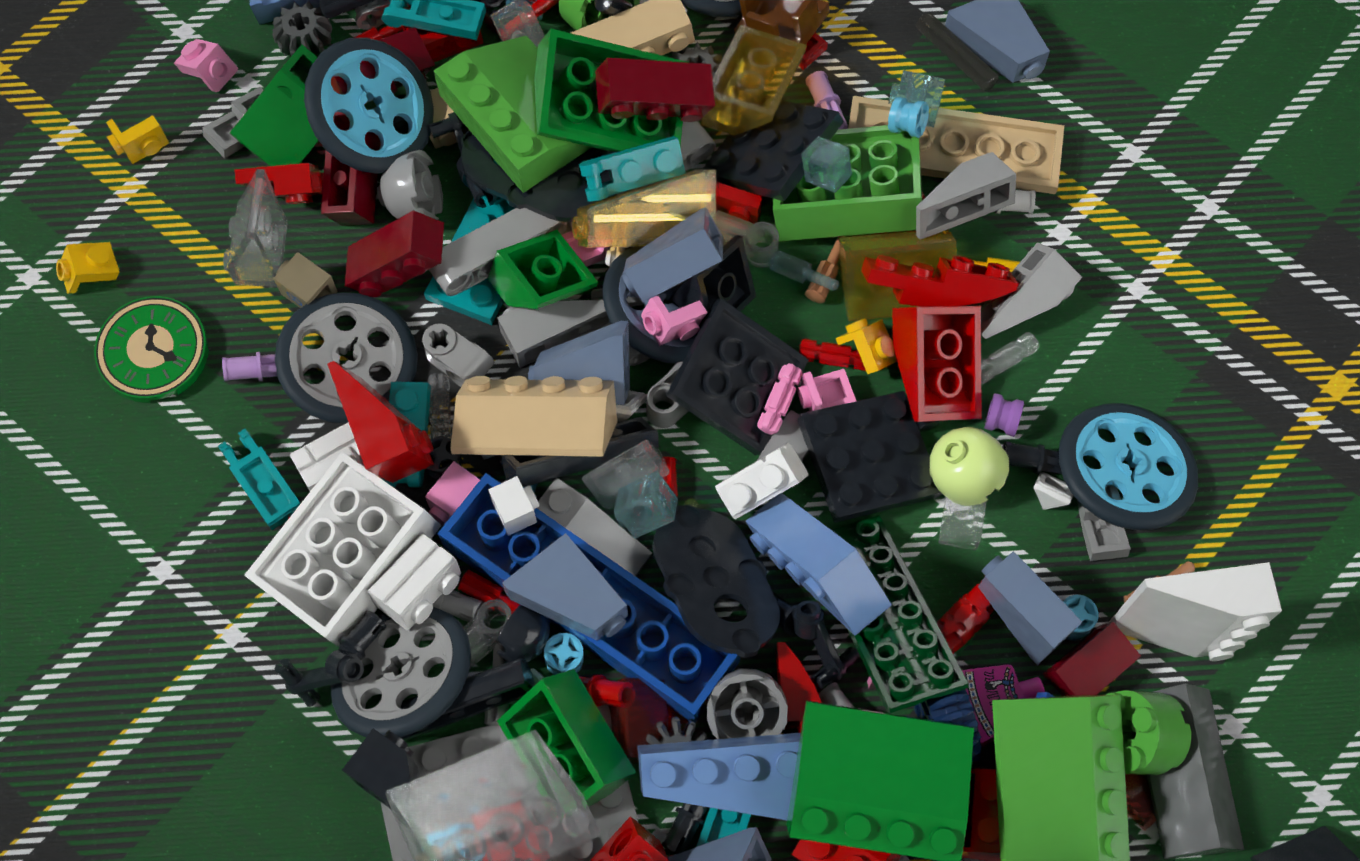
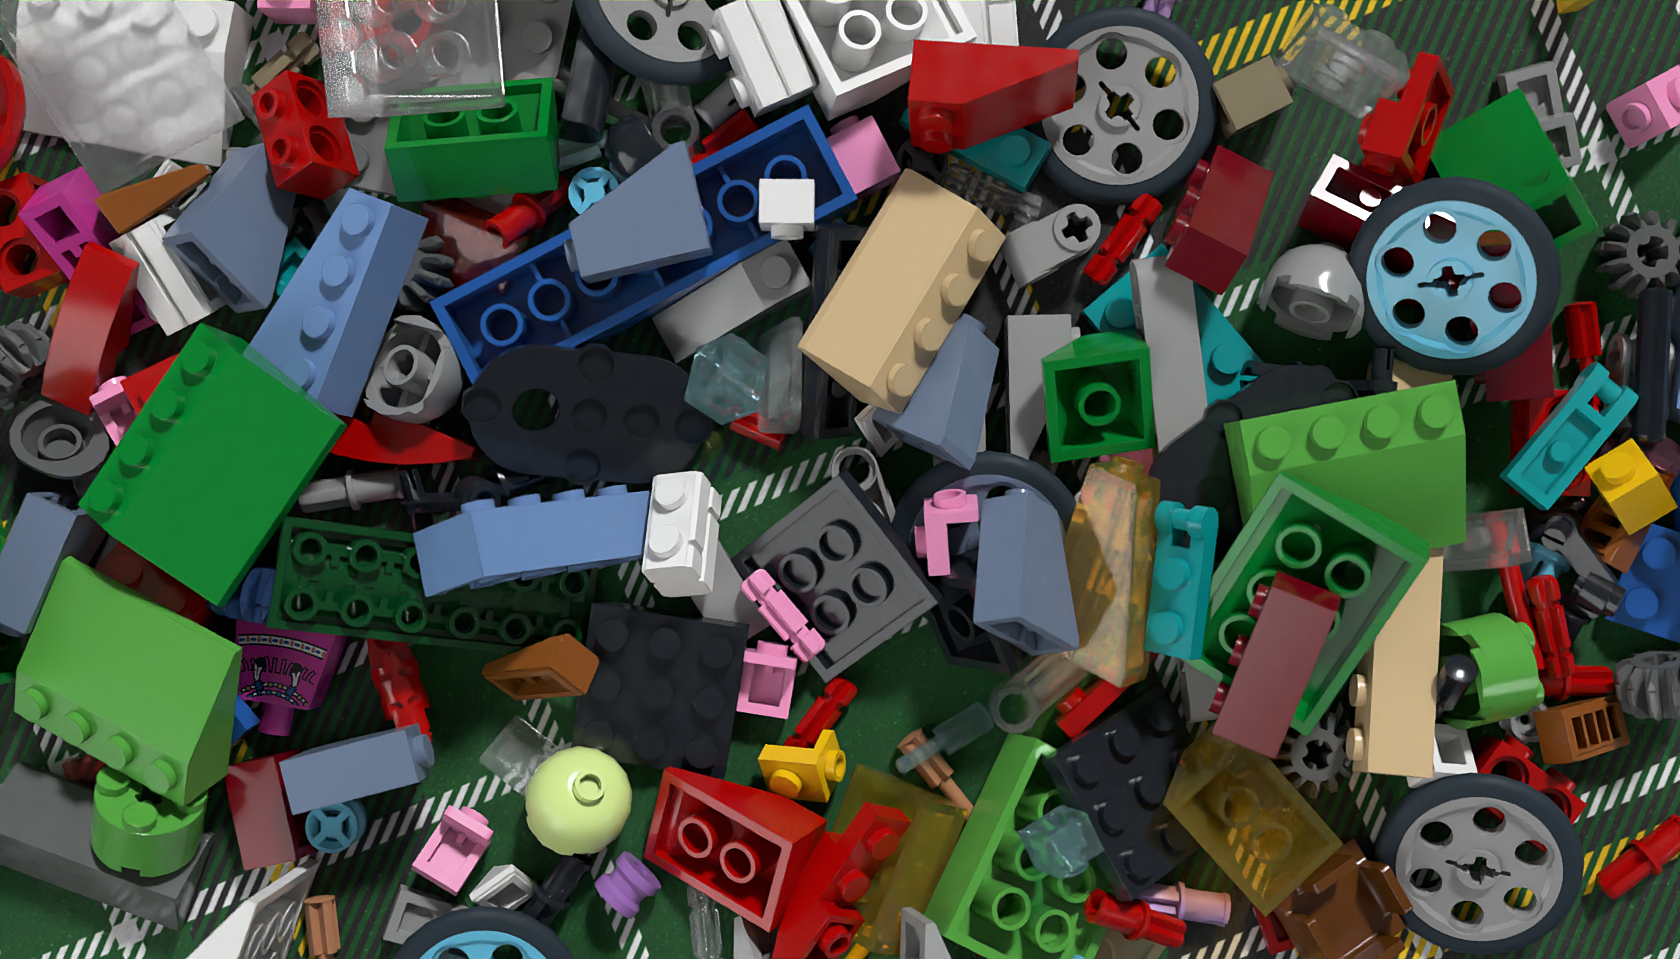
camera: 115 degrees right, 20 degrees up
none -> bright pink bracket [411,805,494,896]
none -> dark orange slope [481,634,599,701]
none -> red axle [1084,193,1163,286]
none -> red axle [1084,889,1187,948]

